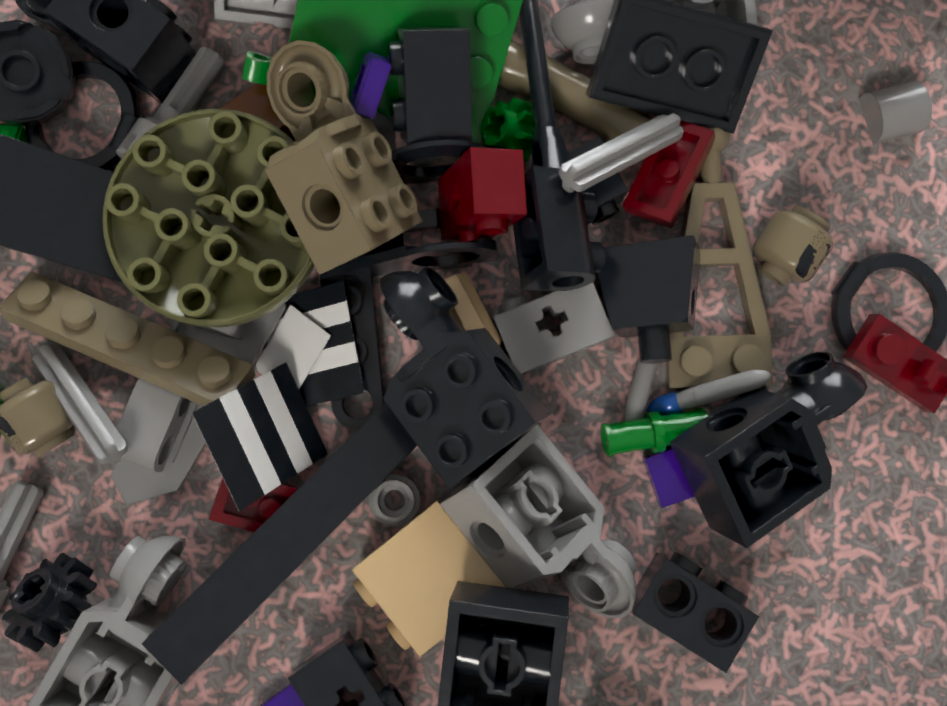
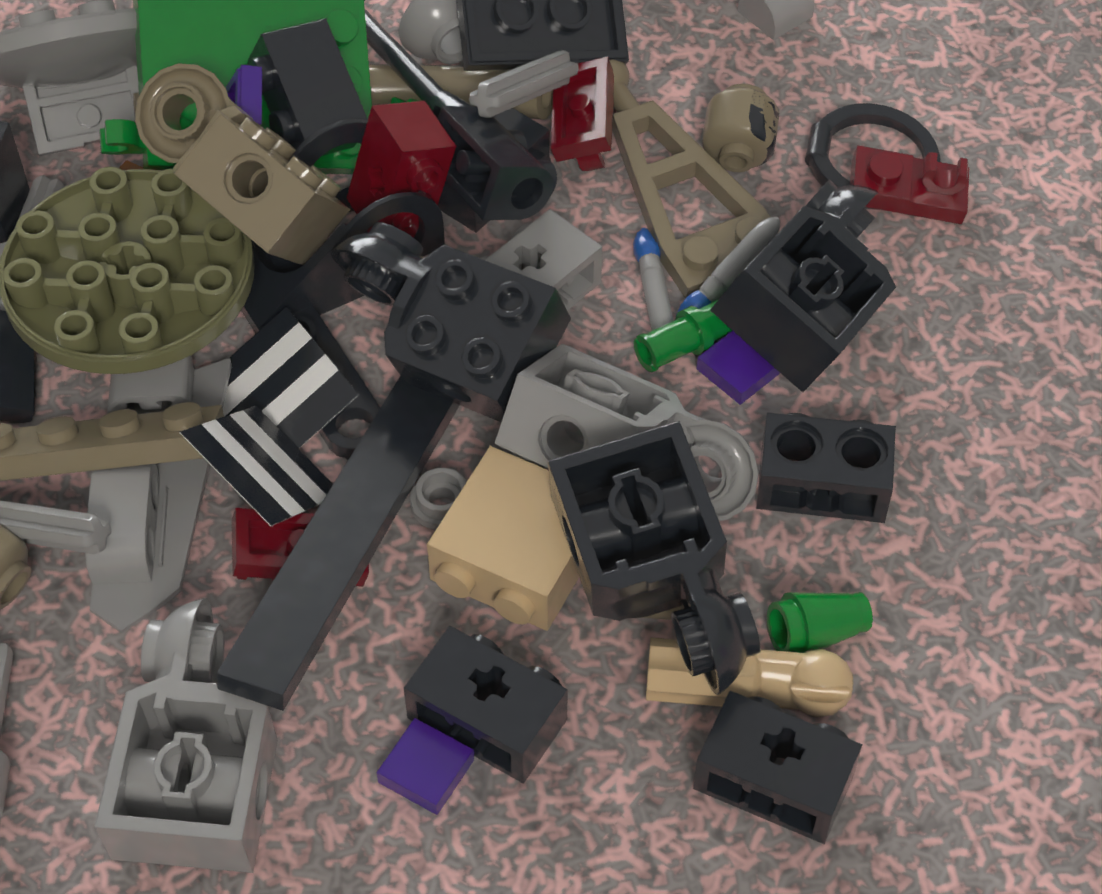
camera: 25 degrees left, 30 degrees down
black gear [2,553,97,652] -> none
white sticker [256,305,331,389] -> none
black torso [598,235,700,364] -> none

